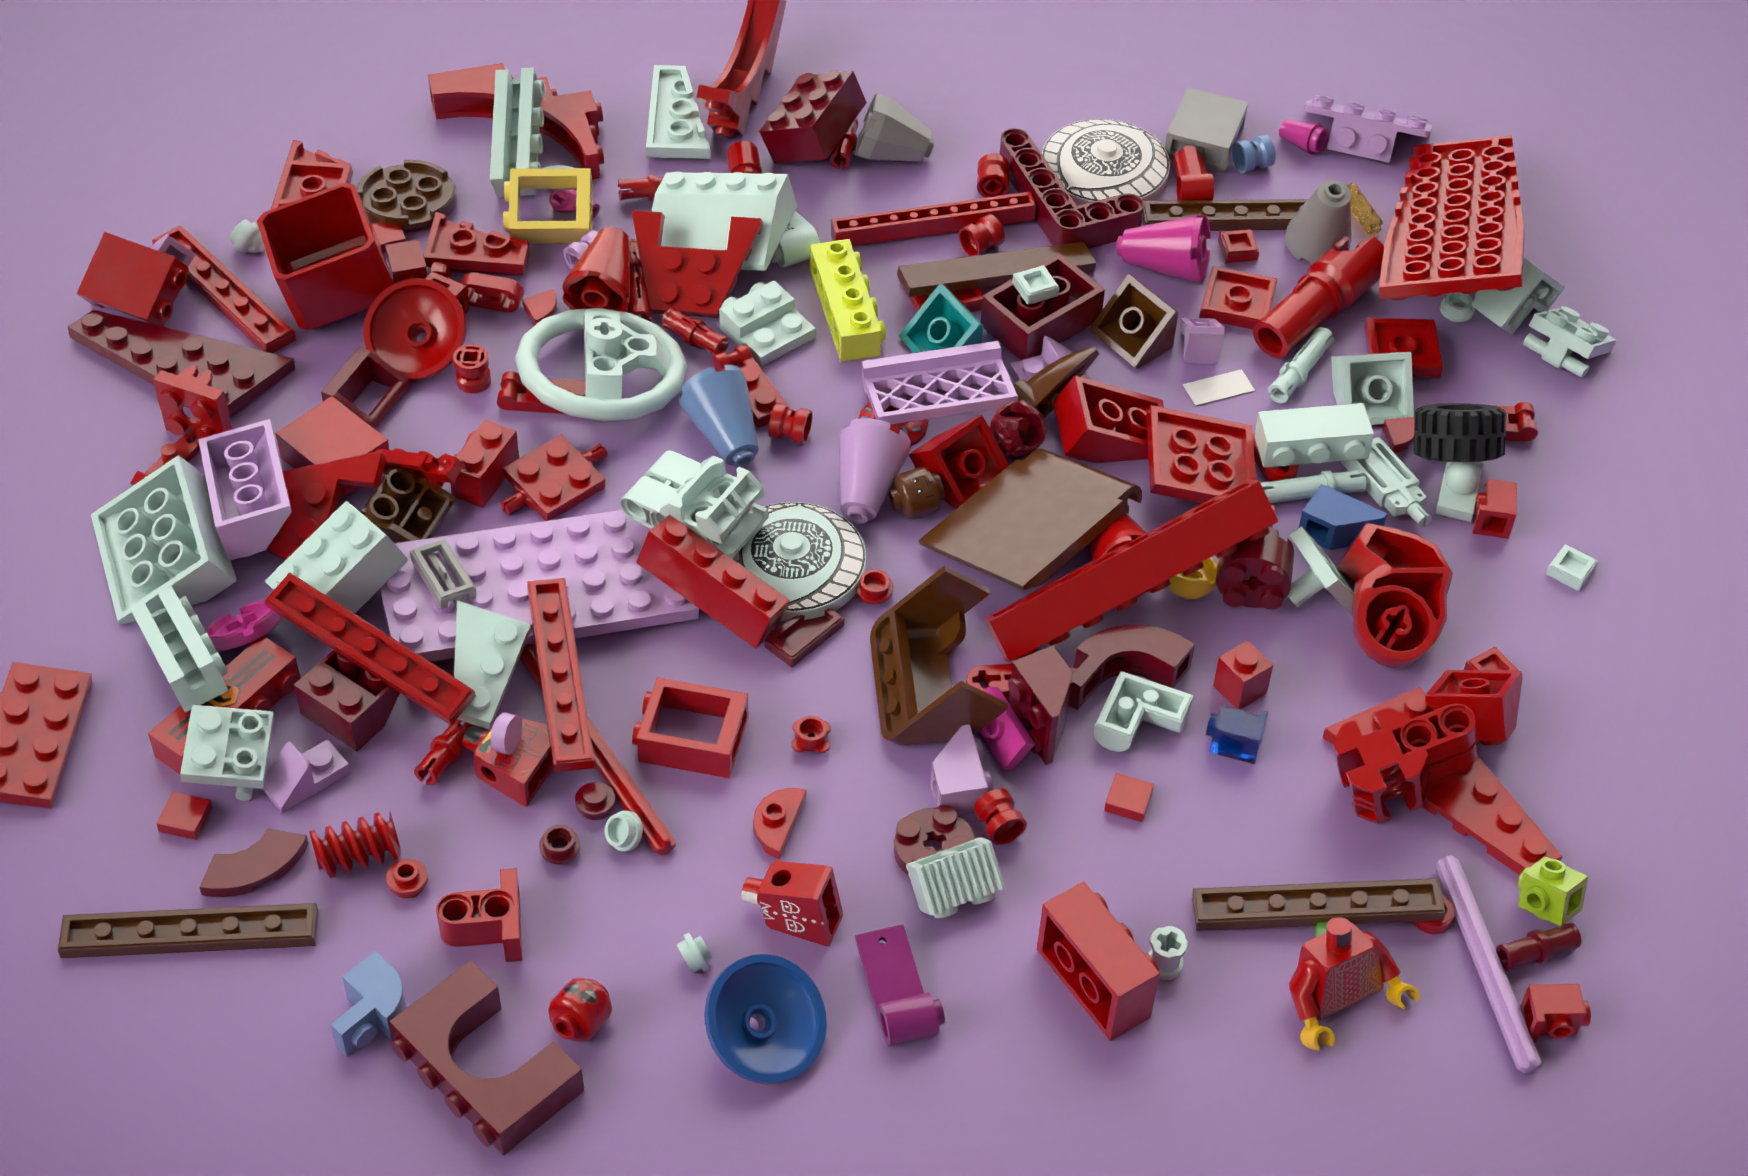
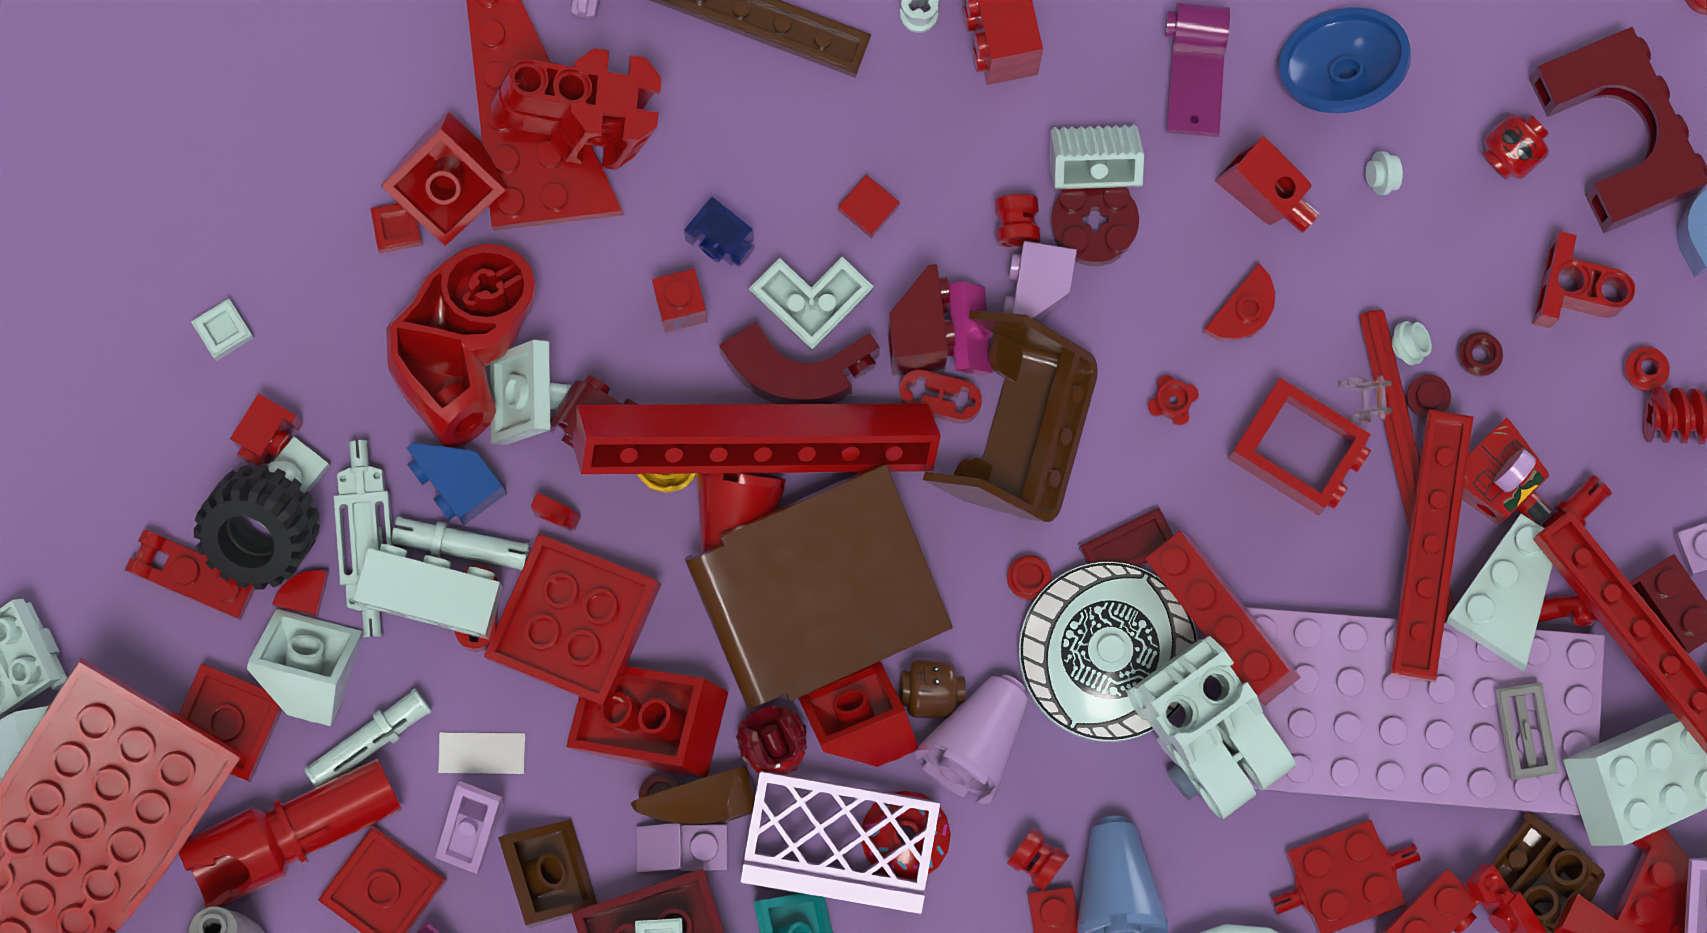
camera: 160 degrees left, 30 degrees up
none -> clear piece [1338,376,1393,425]

